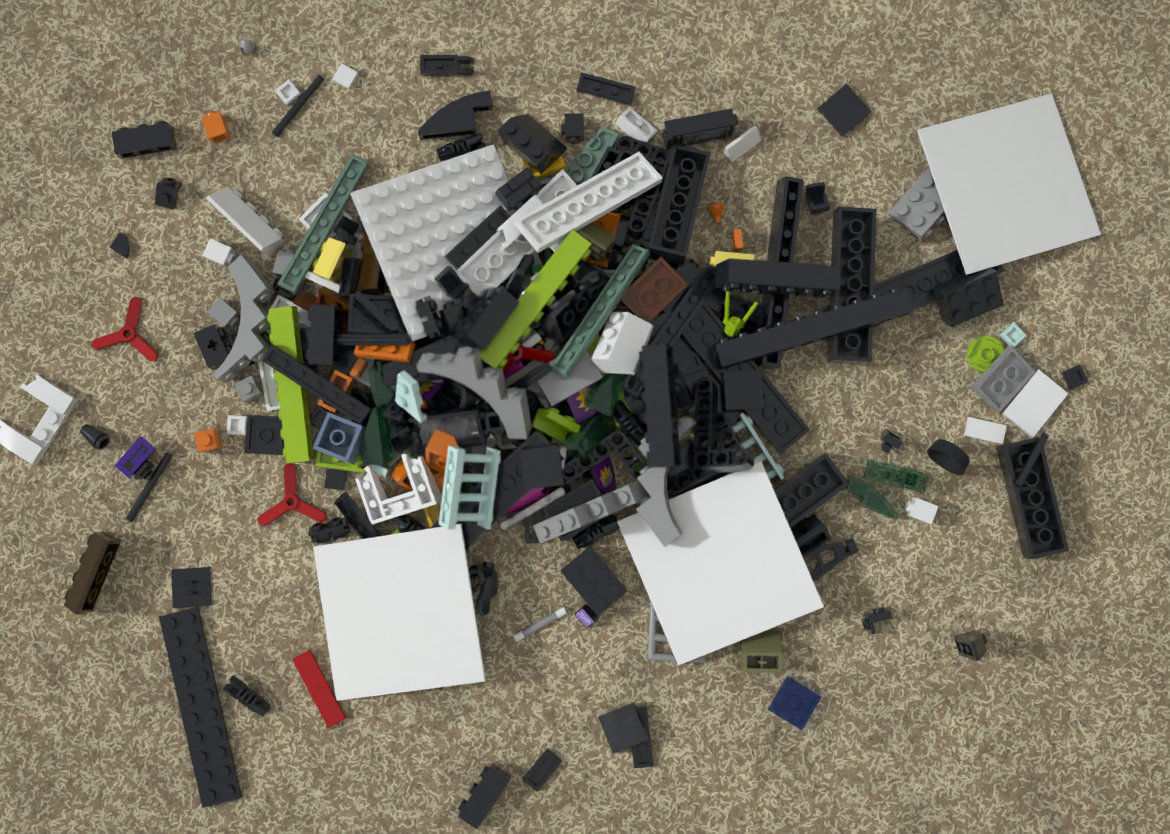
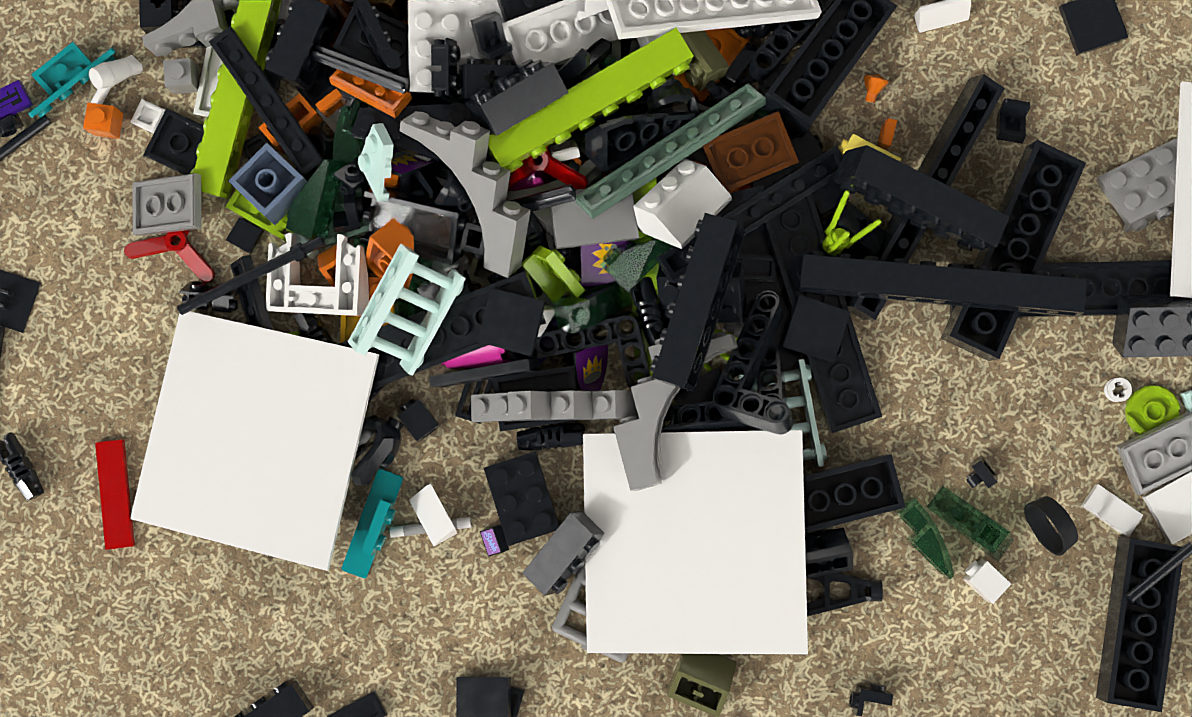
camera: 25 degrees right, 0 degrees up
none -> teal bracket [28,41,116,118]
none -> white piece [89,55,143,104]
none -> light grey tile [133,173,201,236]
none -> black bar [177,235,326,315]
none -> teal bracket [341,469,404,578]
none -> black brick [398,399,441,442]
none -> white slope [409,484,458,546]
none -> brick [522,511,604,596]
none -> white bush [1104,378,1132,402]

